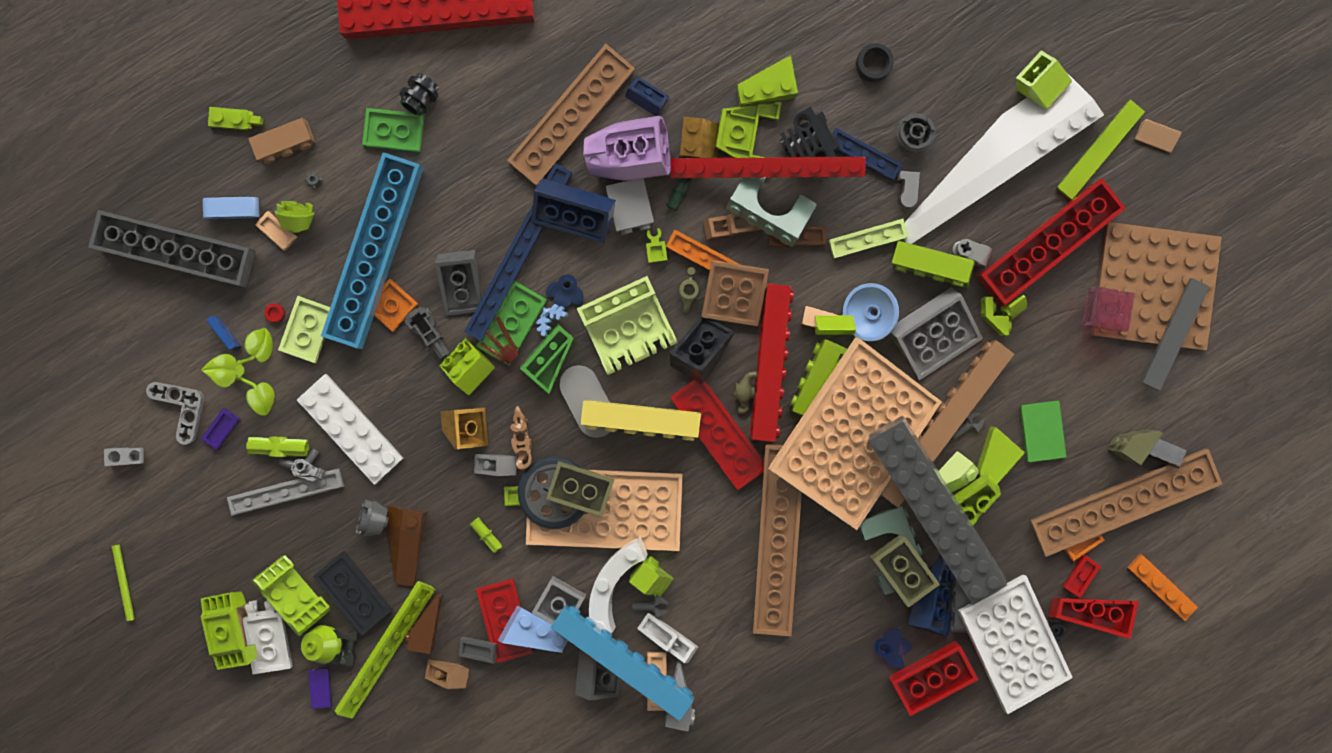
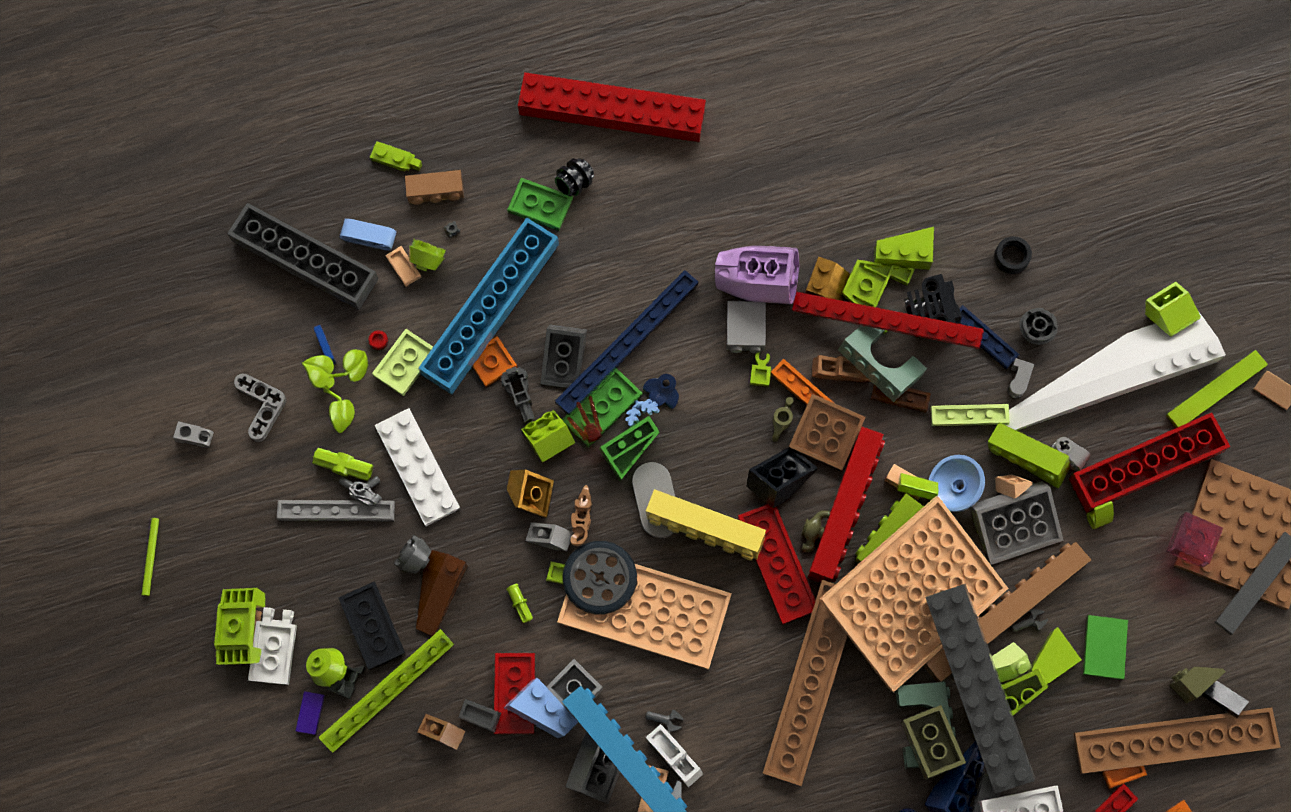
camera: 15 degrees right, 15 degrees down
dark purple tile [201,408,240,450] -> none
lime plate [251,555,330,636] -> none
reddish brown slope [405,593,443,654] -> none
medium nougat plate [507,44,635,186] -> none
dark blue slope [531,179,616,244] -> none
olive brick [546,460,615,517] -> none
yellowish green slope [577,276,678,375] -> none
white brick [589,537,648,633] -> none
dark blue slope [625,76,669,116] -> none
lime wedge [629,556,674,597] -> none
clear green axle [666,178,693,211] -> none
lime slope [981,297,1012,336] -> none
none -> light nougat slope [995,474,1032,498]

